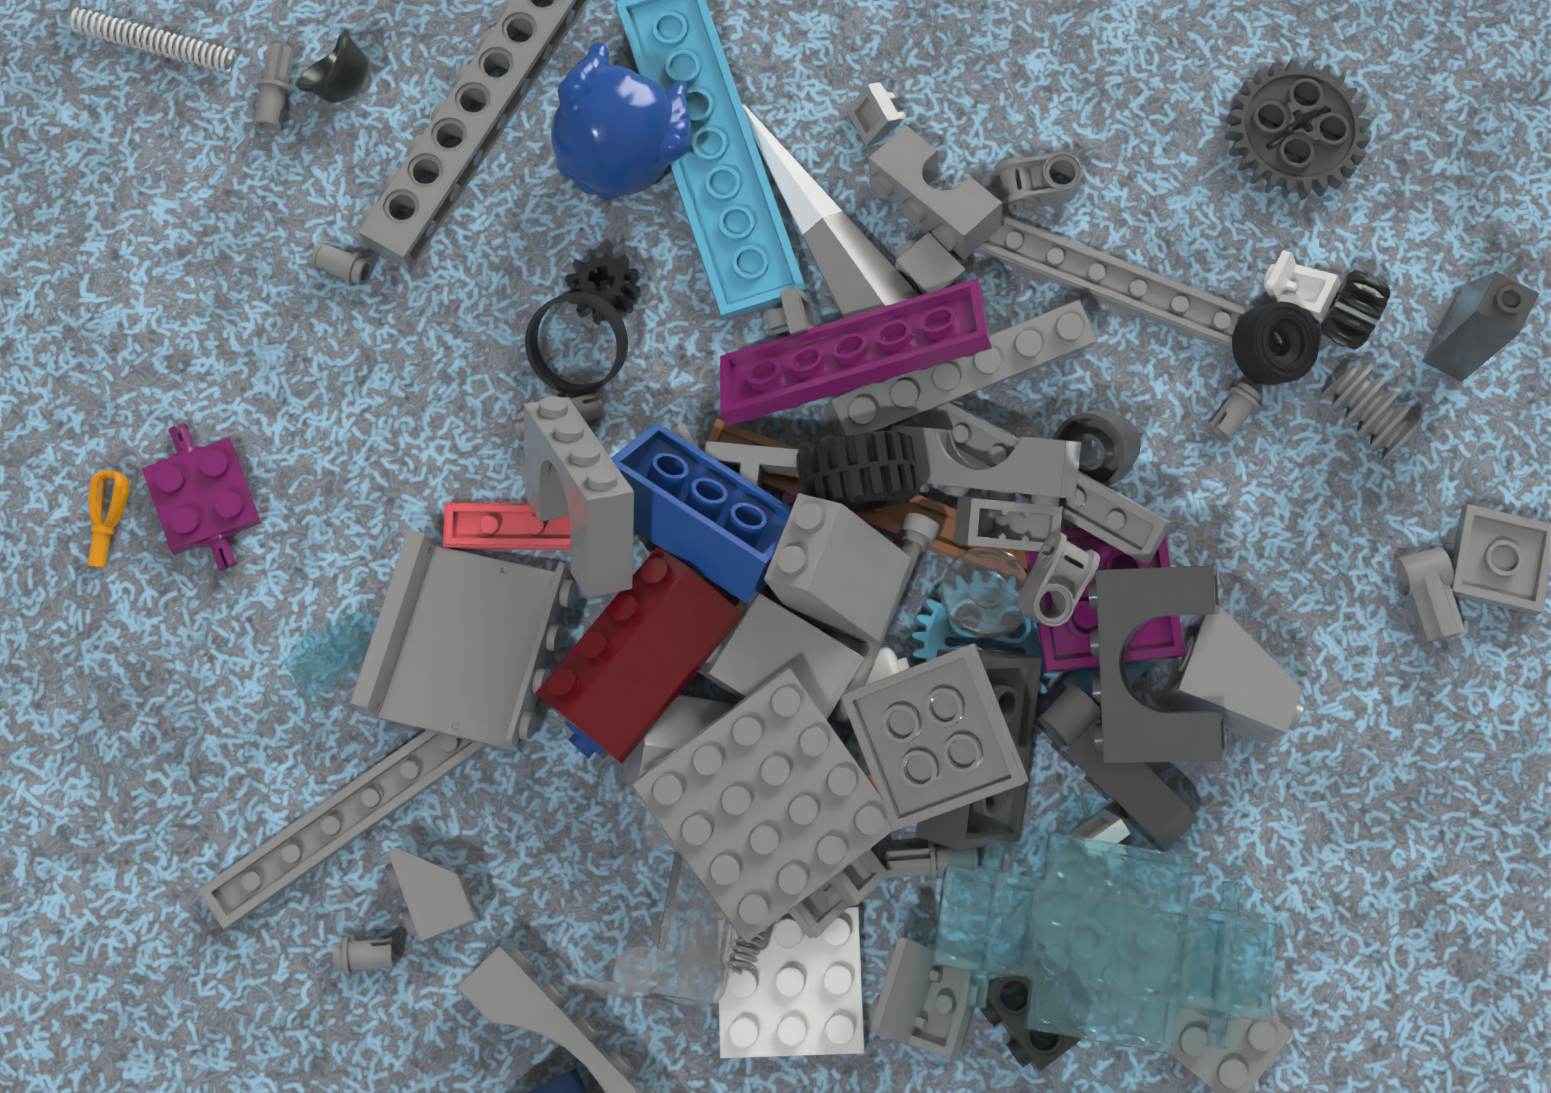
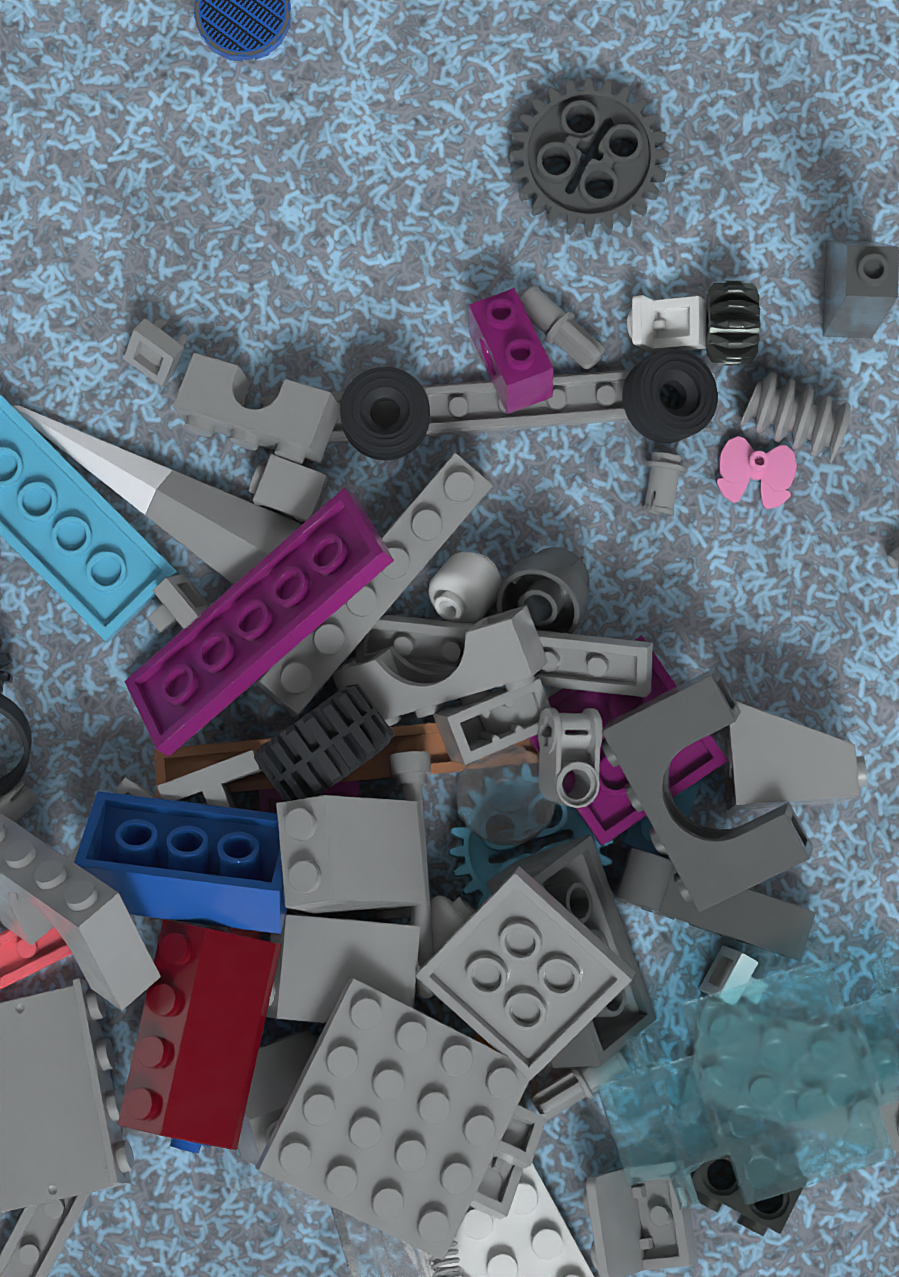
camera: 25 degrees left, 5 degrees up
light grey piece [994,152,1083,213] -> none
none -> black tyre [340,367,430,460]
none -> white head [428,551,502,624]
none -> magenta brick [468,288,553,414]
none -> light grey axle [520,285,605,369]
none -> bright pink piece [716,436,797,510]

